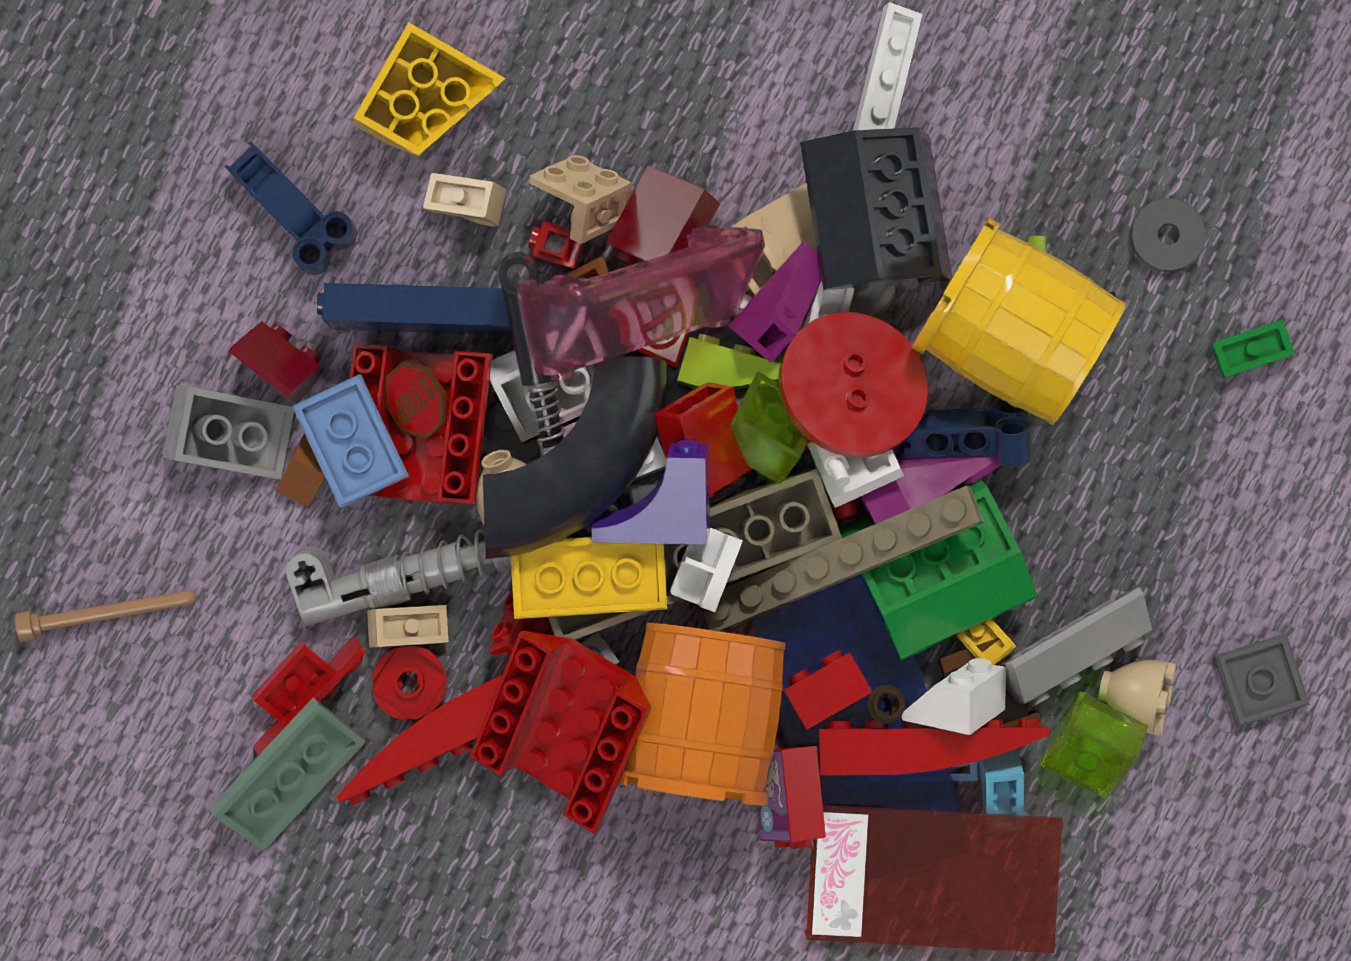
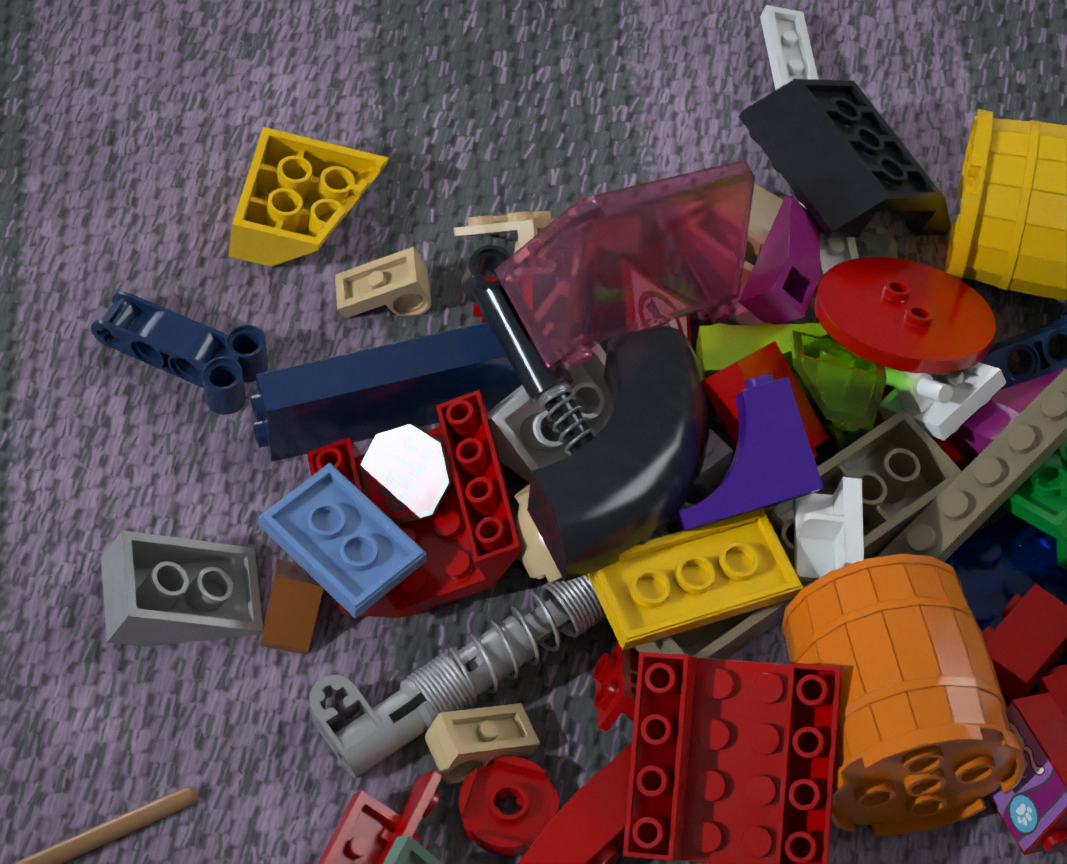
camera: 25 degrees left, 30 degrees down
dark red slope [228,321,325,404] -> none

